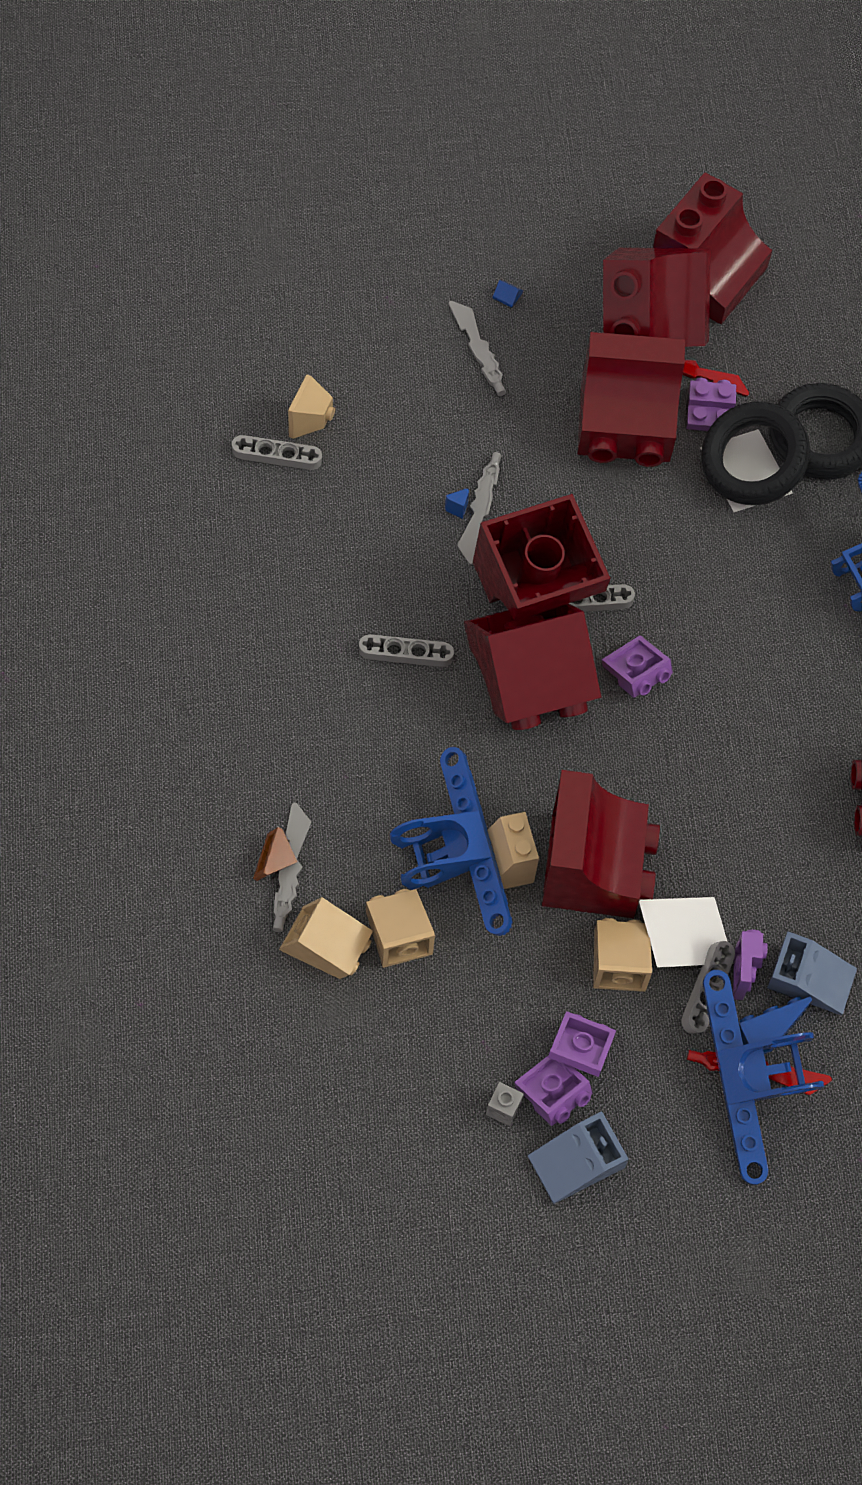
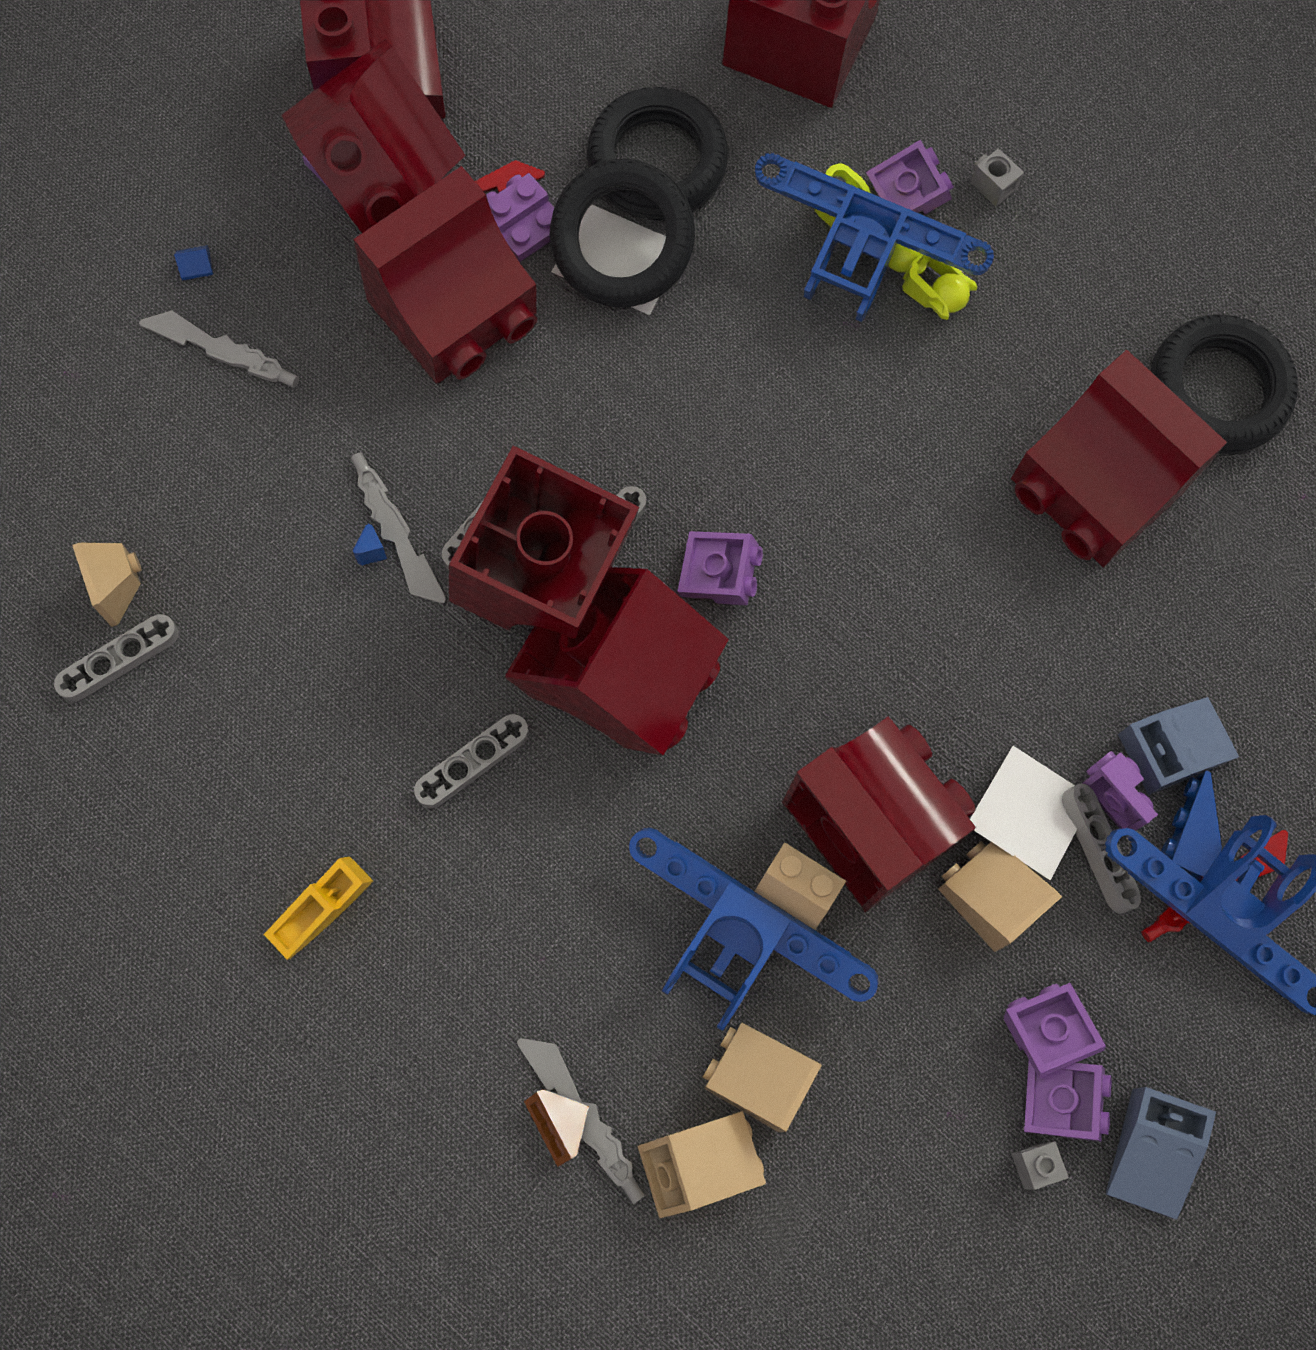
camera: 45 degrees left, 10 degrees up
none -> yellow slope [264,856,373,960]

